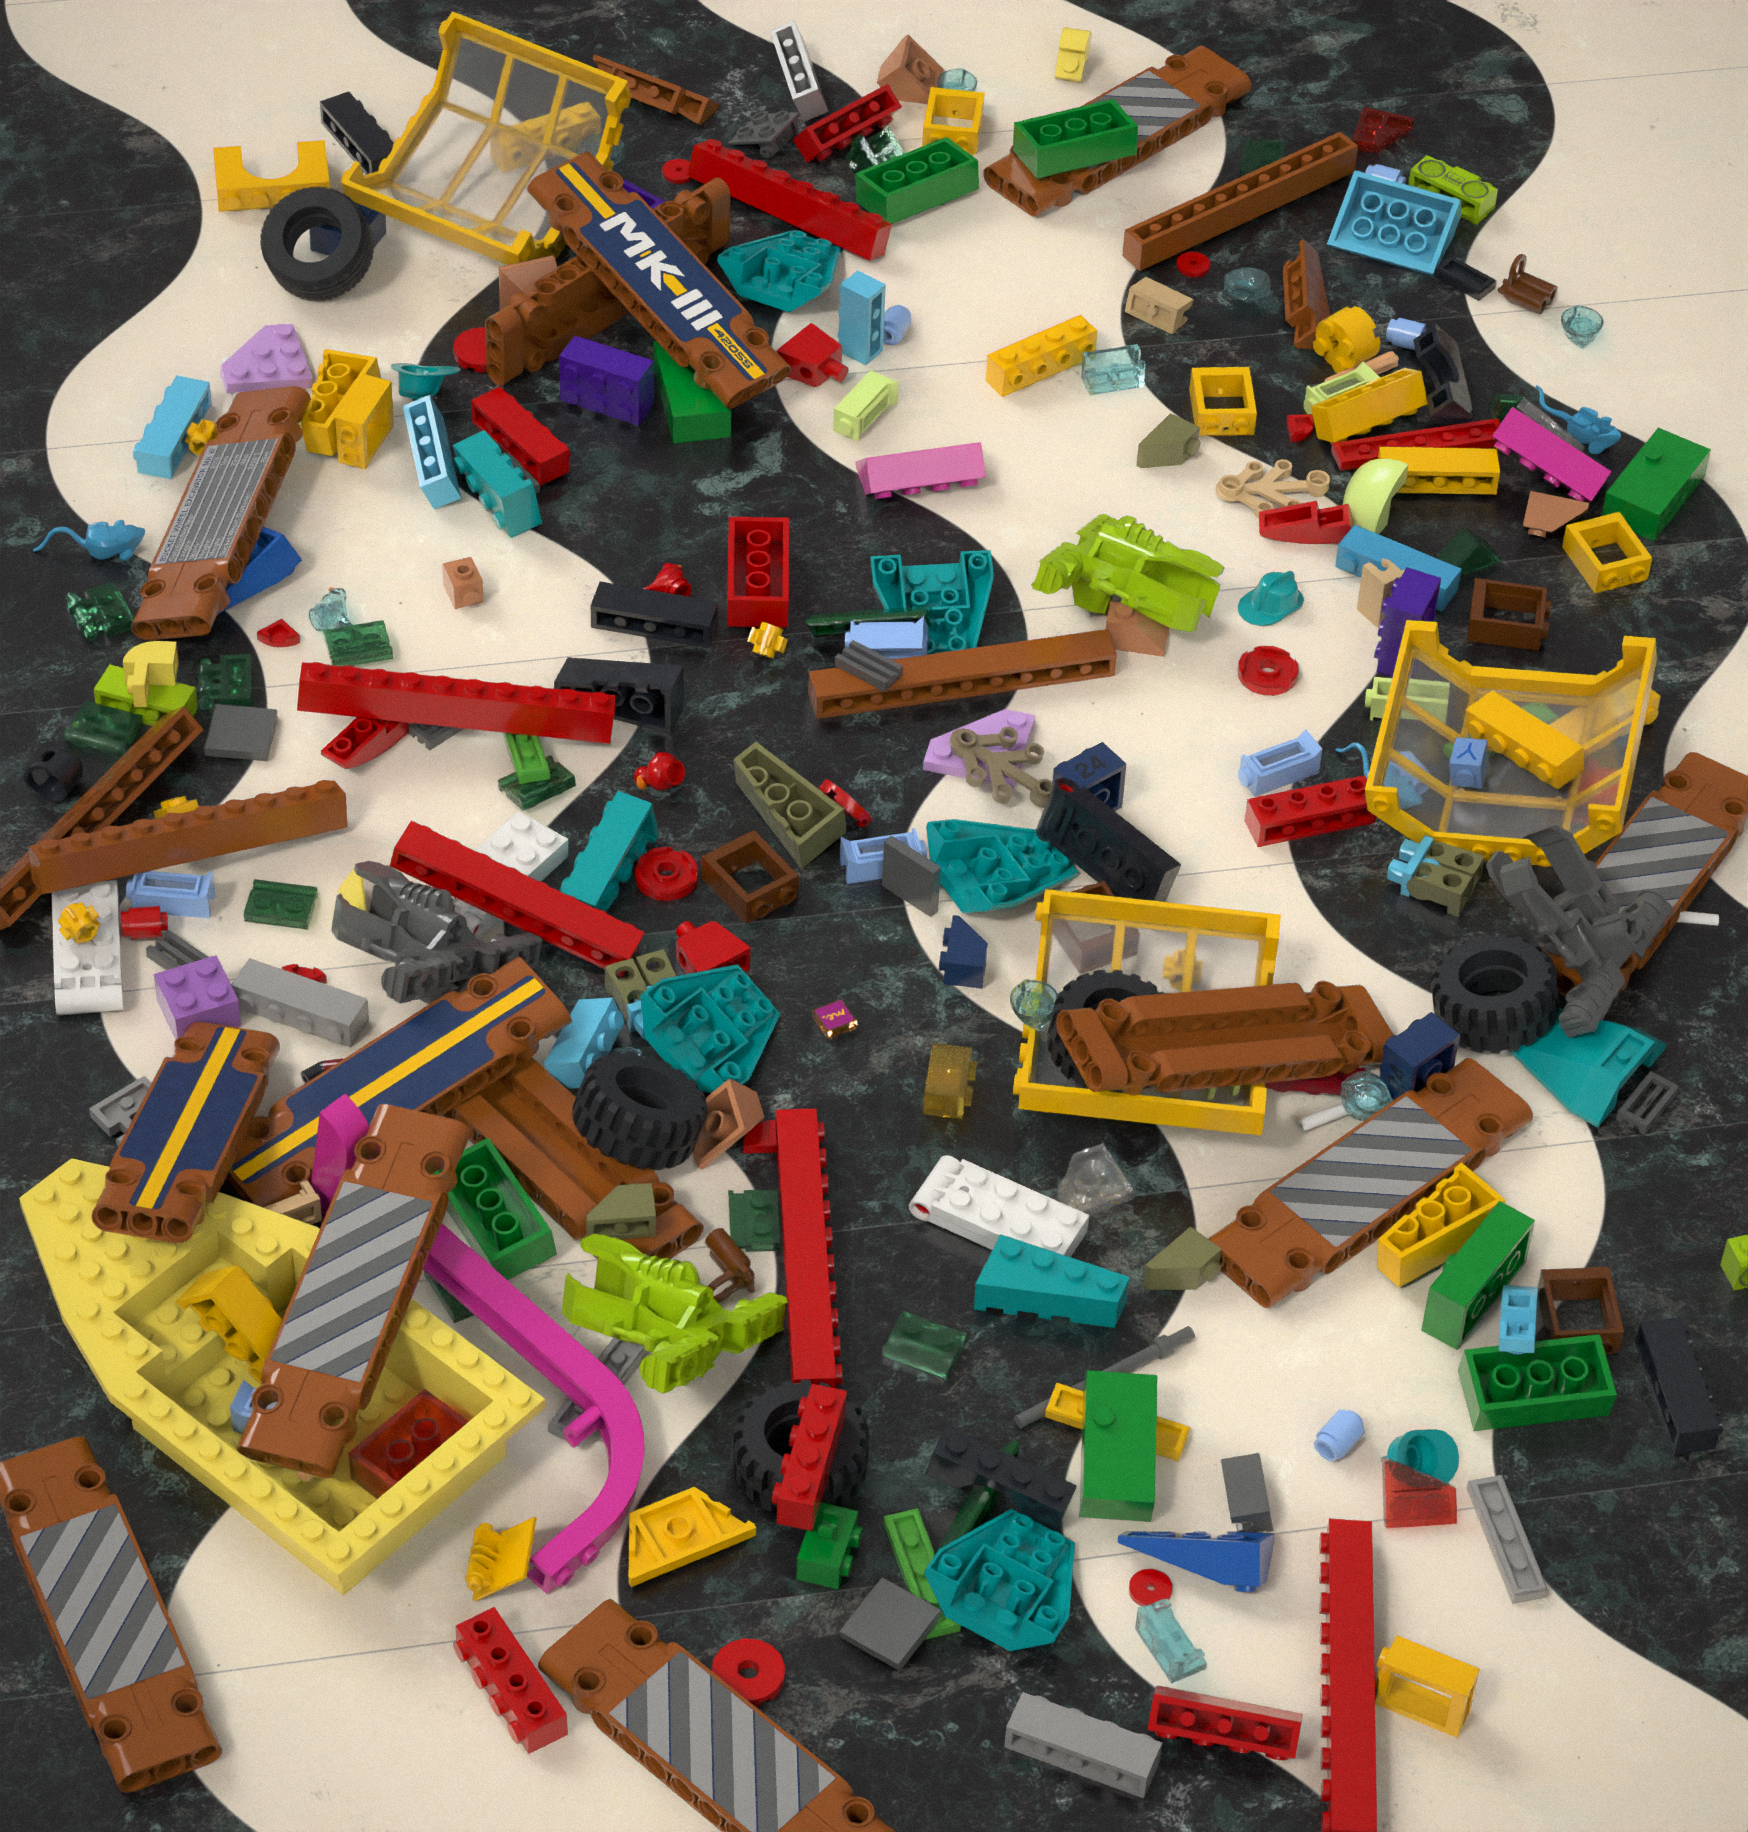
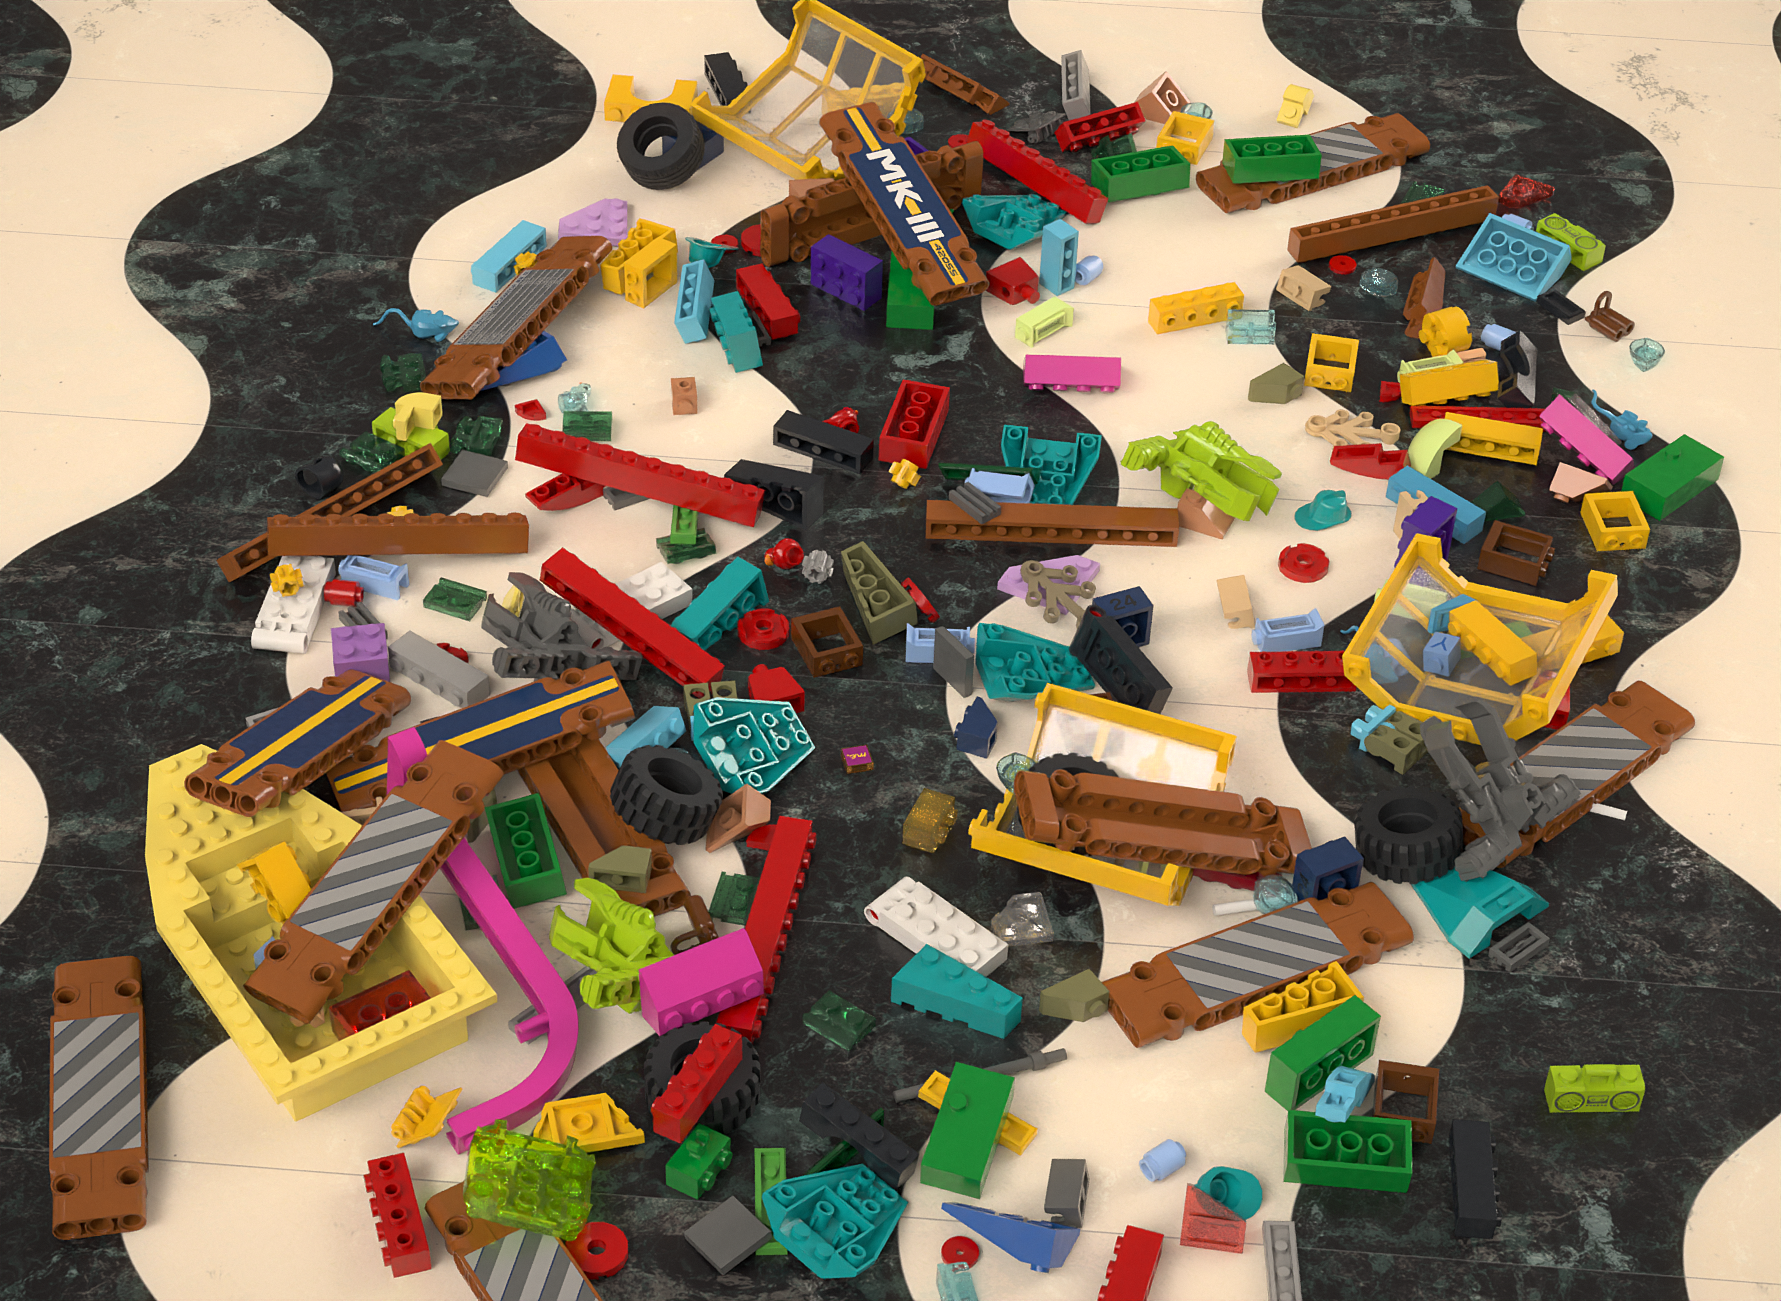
camera: 15 degrees right, 5 degrees down
none -> clear neon green plate [463,1119,596,1241]
none -> dark pink slope [638,928,764,1036]
none -> red wheel [711,235,738,254]
none -> light grey gear [802,550,834,584]
none -> tan hinge [1216,575,1255,629]
none -> dark azure slope [1428,594,1477,634]

